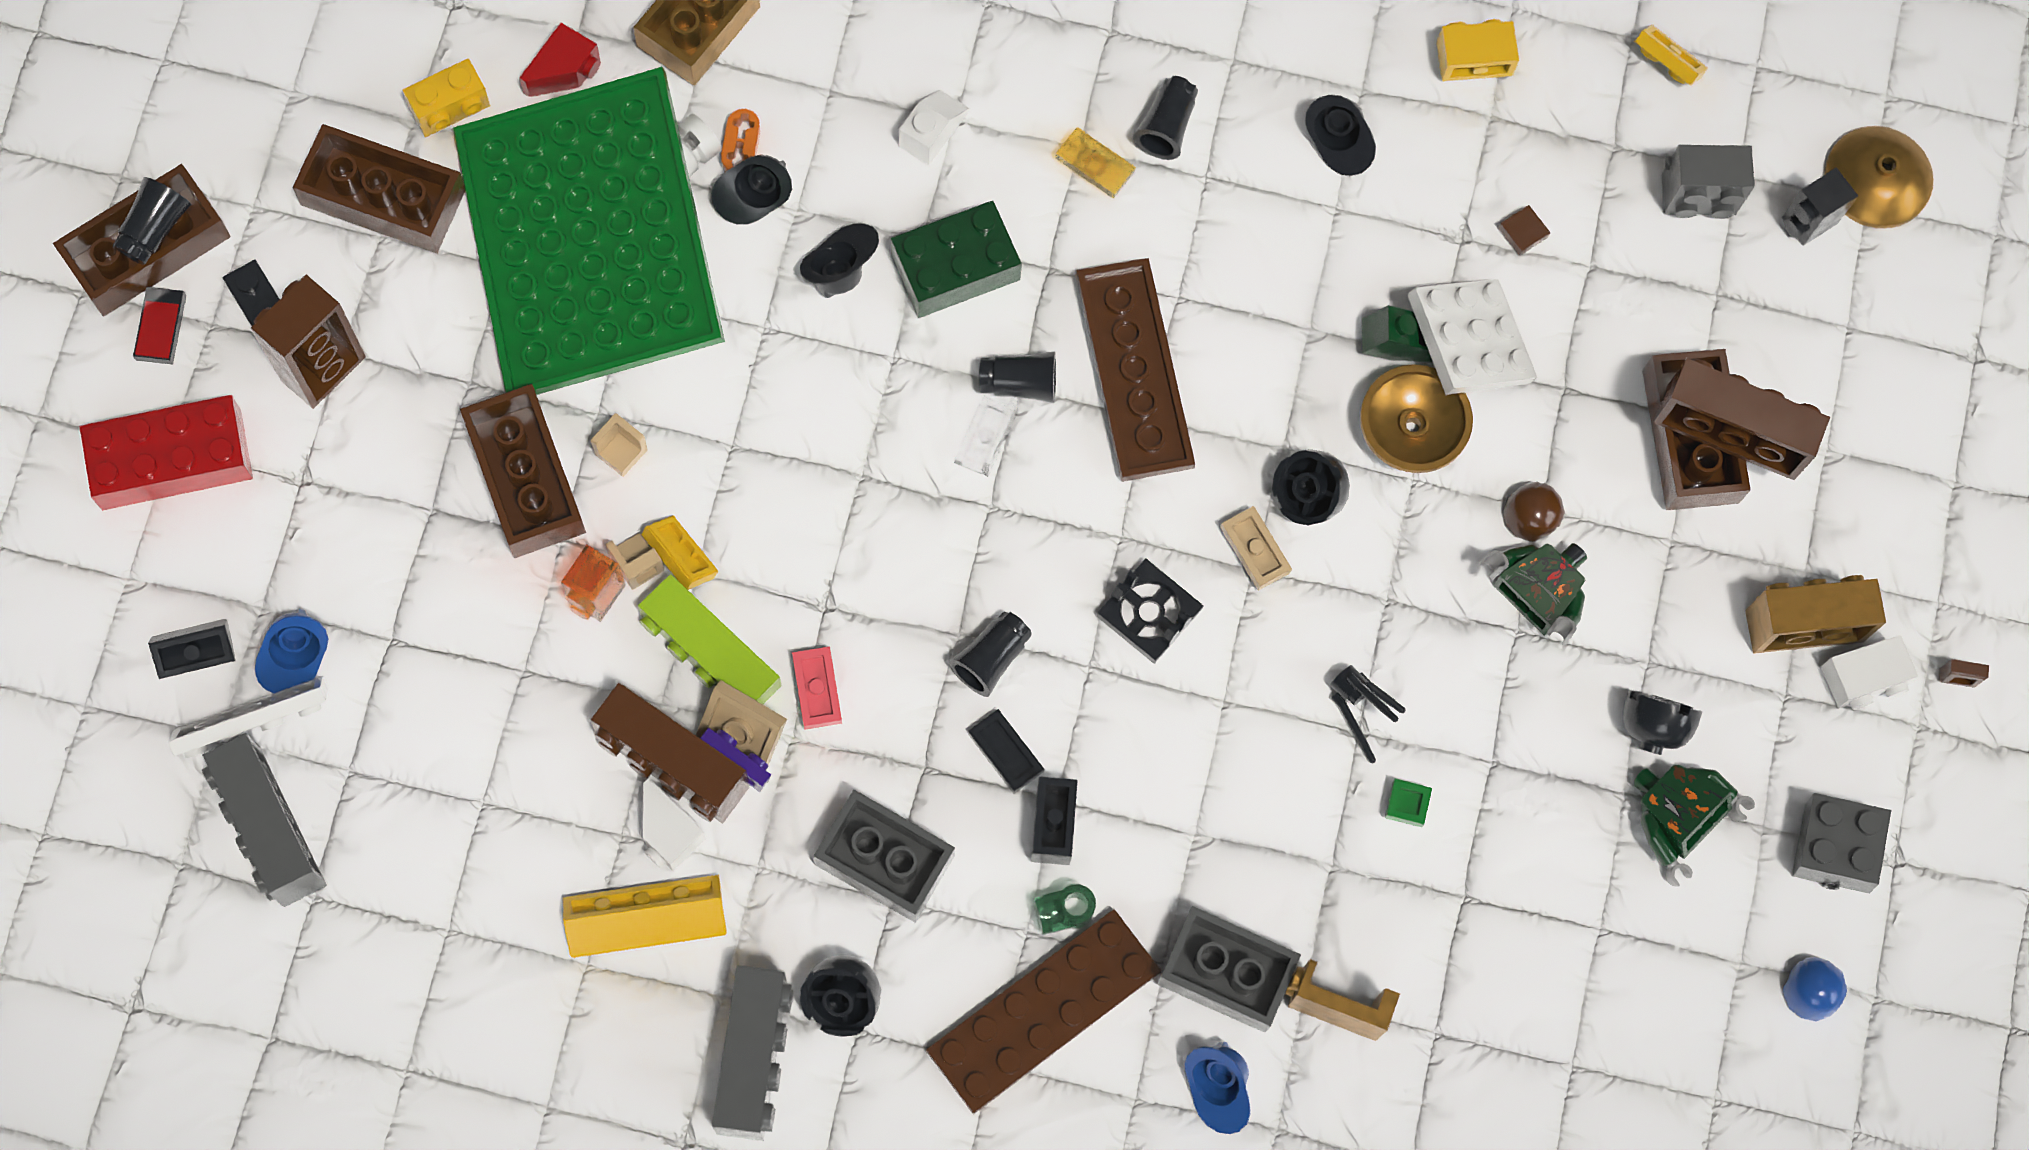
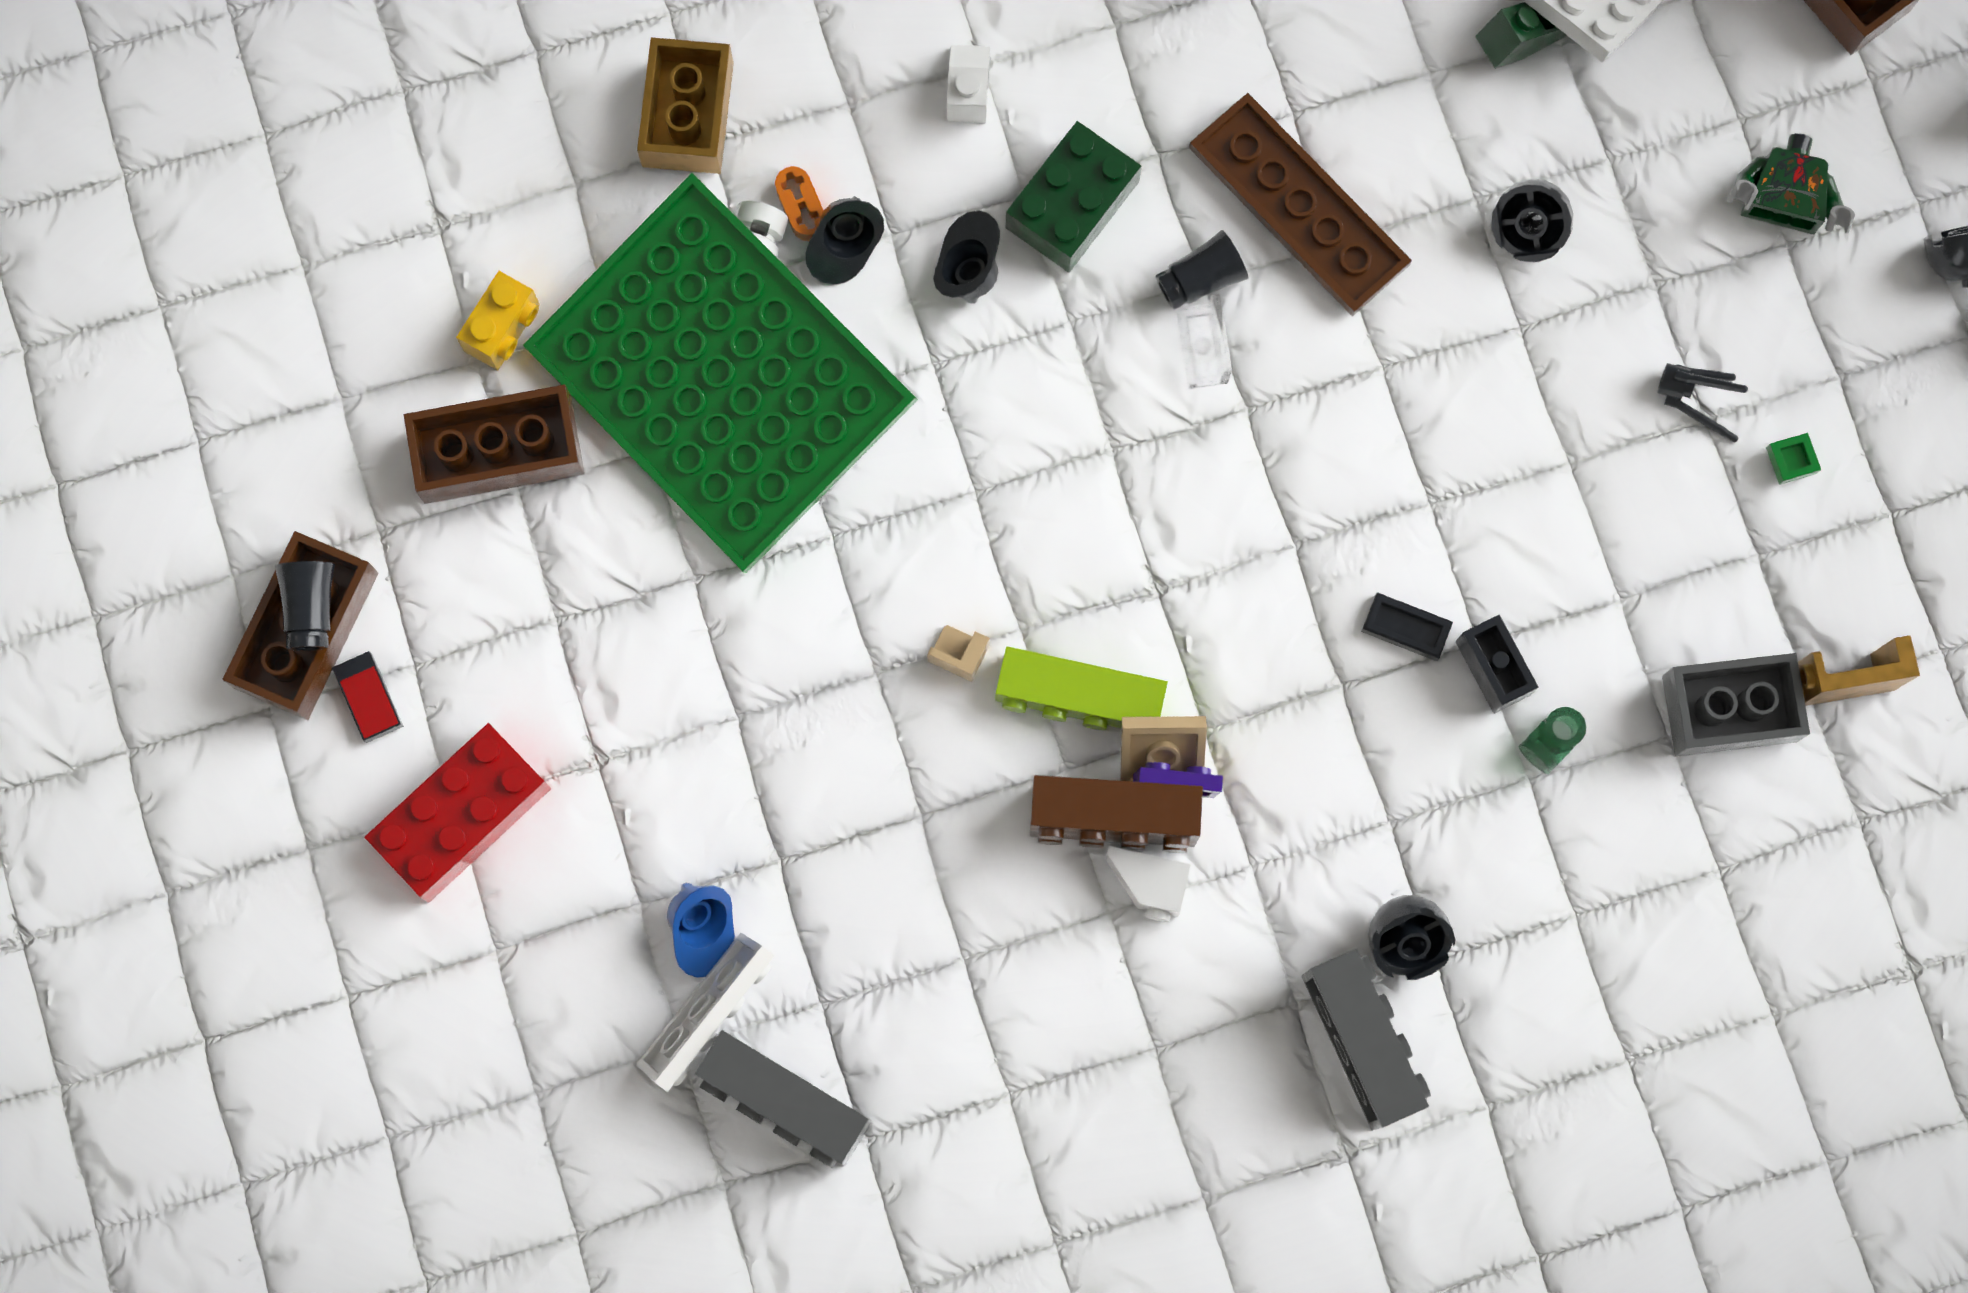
camera: 25 degrees left, 5 degrees up
black slope [148,619,236,679] -> none
black brick [222,259,280,327] -> none
reddish brown brick [251,274,366,409] -> none
reddish brown brick [460,384,586,559] -> none
red slope [519,22,601,97] -> none
clear orange brick [561,544,626,622] -> none
yellow panel [563,875,727,958] -> none
tan panel [591,413,648,477] -> none
yellow plate [641,515,718,590] -> none
coral plate [792,646,842,730] -> none
dark grey brick [813,789,956,923] -> none
reddish brown plate [926,909,1162,1115] -> none
black plant [949,611,1032,697] -> none
clear yellow plate [1055,127,1136,199] -> none
black piece [1096,558,1204,664] -> none
blue piece [1184,1041,1251,1135] -> none
tan plate [1220,506,1292,591] -> none
pearl gold dish [1360,364,1473,473] -> none
reddish brown hair [1502,482,1565,542] -> none

